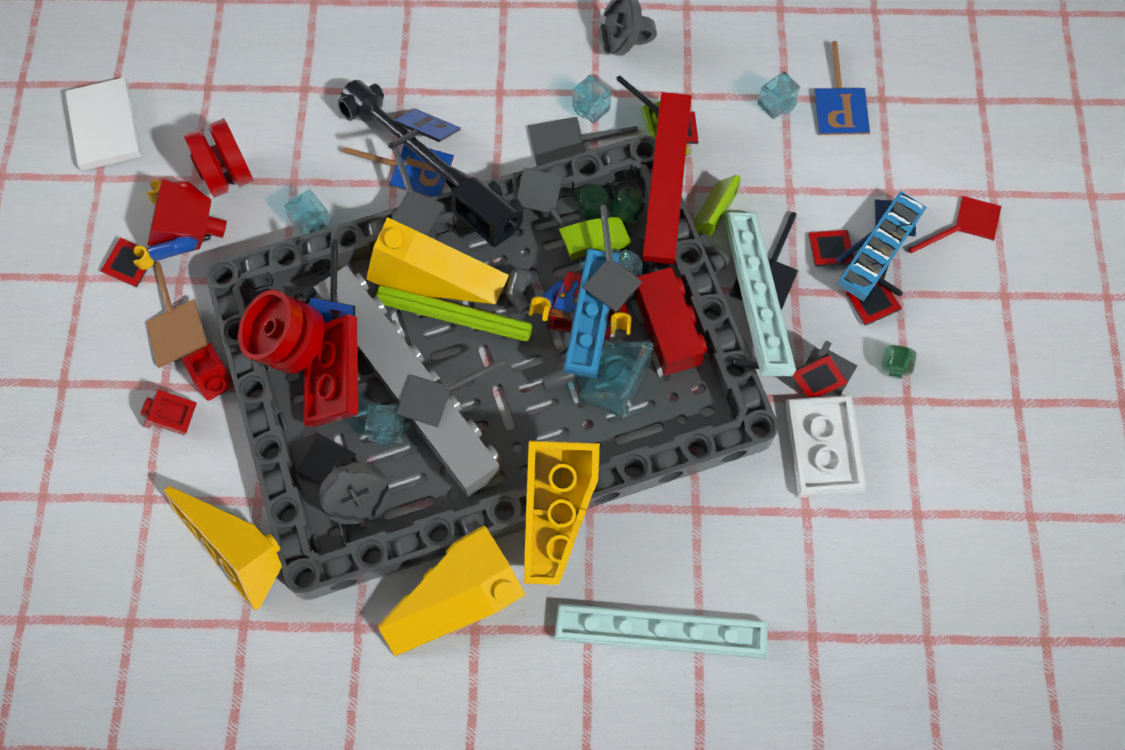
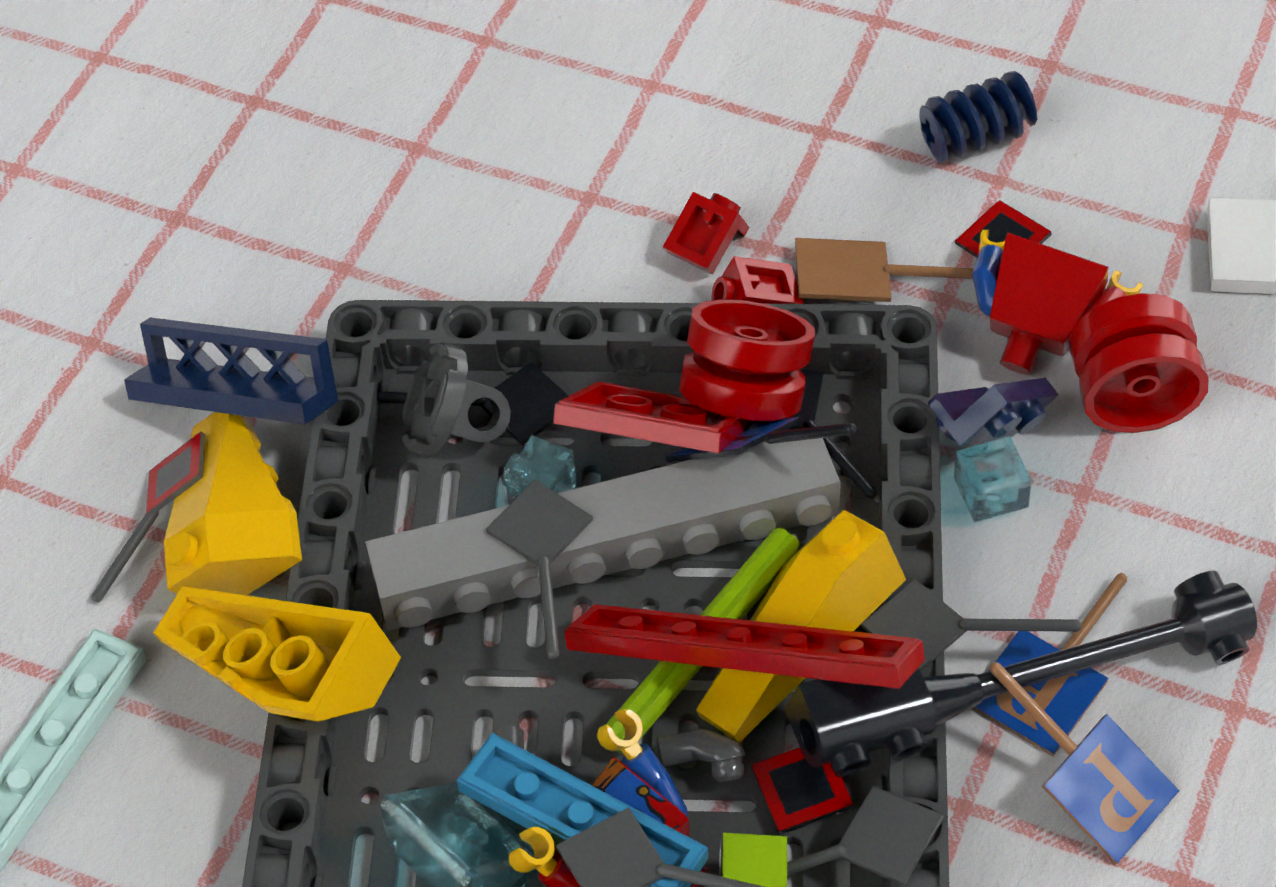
camera: 115 degrees right, 15 degrees down
yellow wedge [164,486,282,611] -> none
piece [388,109,461,149] -> none
none -> dark grey piece [91,431,205,603]
none -> dark blue fence [124,317,338,425]
none -> red tile [564,604,925,689]
none -> piece [751,747,854,834]
none -> dark blue piece [919,71,1038,164]
none -> dark blue bracket [928,377,1059,447]
none -> piece [990,662,1179,864]

